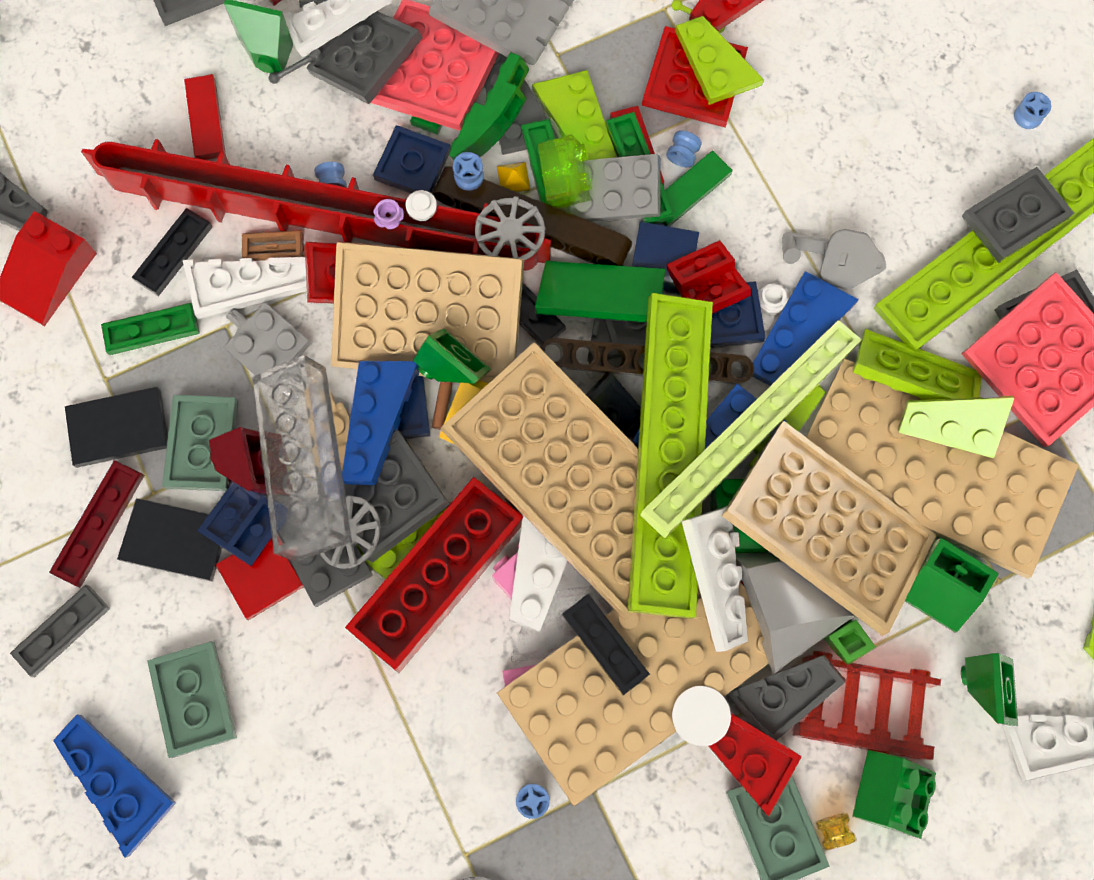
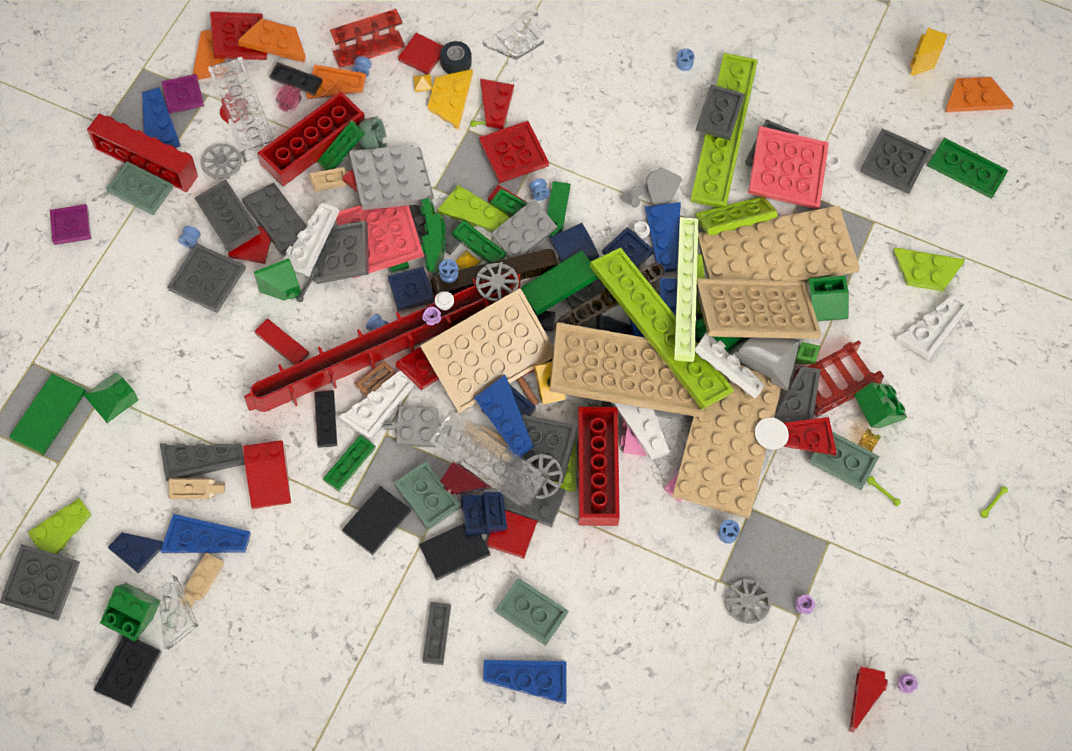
camera: 40 degrees left, 10 degrees down
dark red tile [49,460,145,588] -> none
green slope [413,328,491,384] -> none
clear neon green brick [538,134,592,209] -> none
black tile [562,594,650,695] -> none
red slope [666,240,751,314] -> none
lime wing [675,16,764,105] -> none
wing [898,396,1014,458] -> none
green slope [961,653,1018,726] -> none

